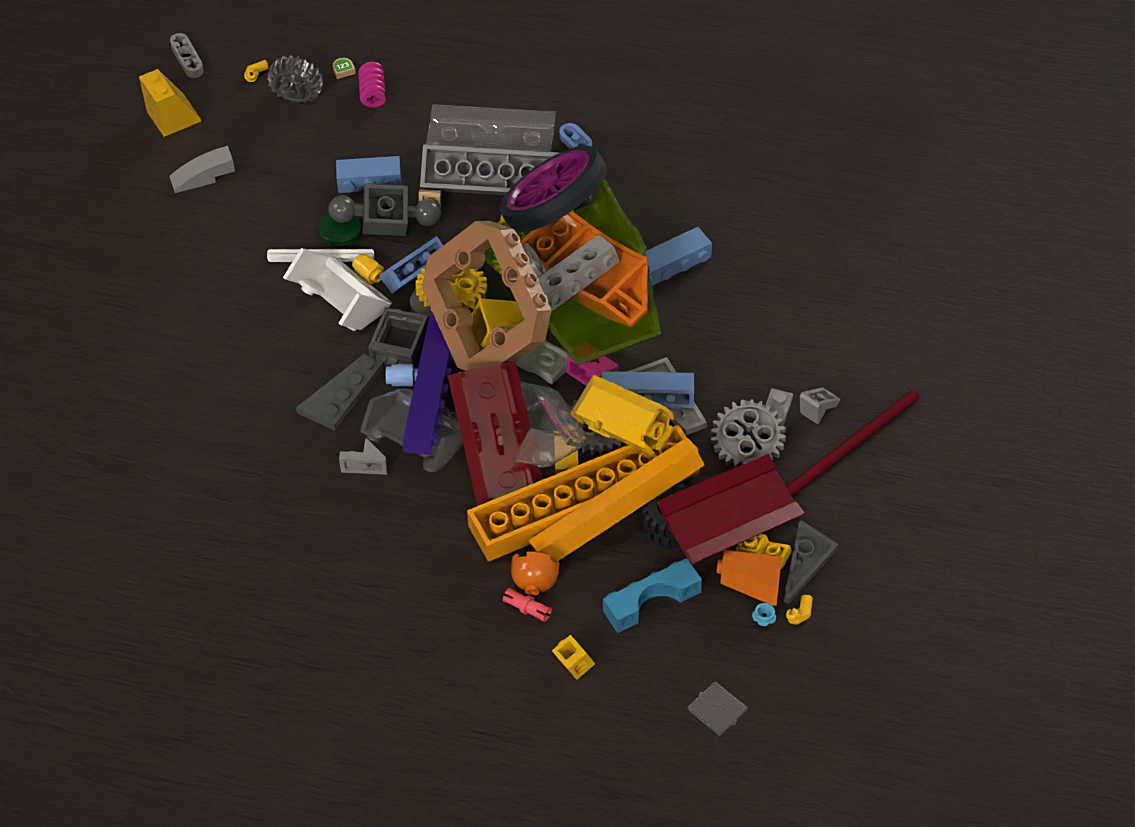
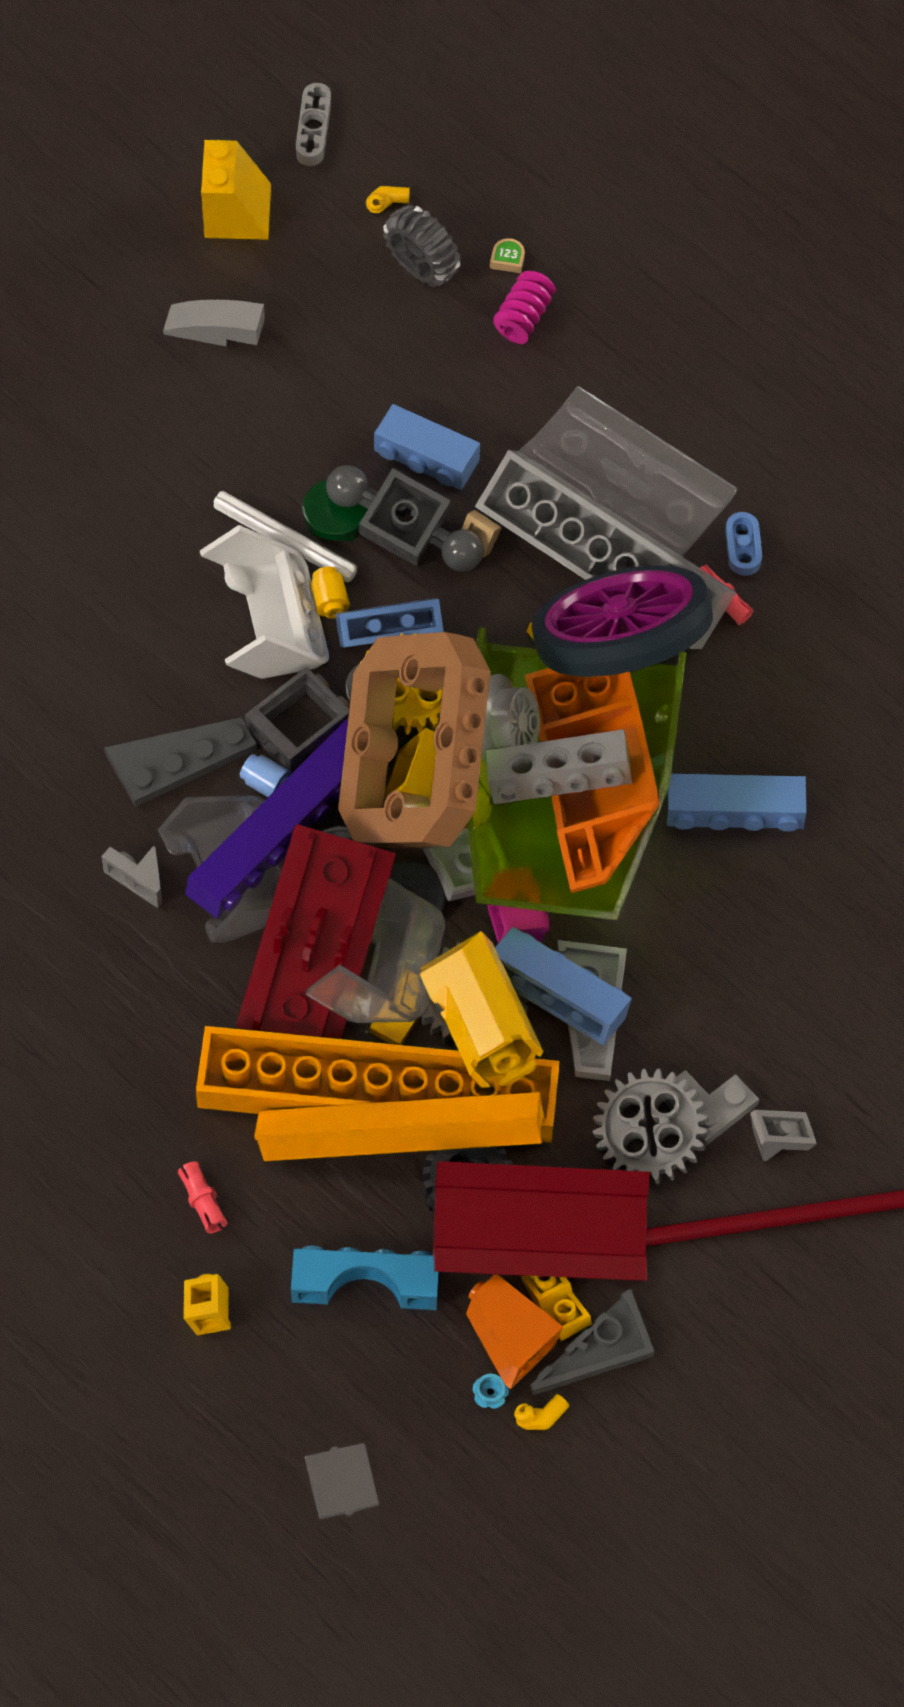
camera: 30 degrees right, 10 degrees up
orange cylinder [511,552,560,595] -> none

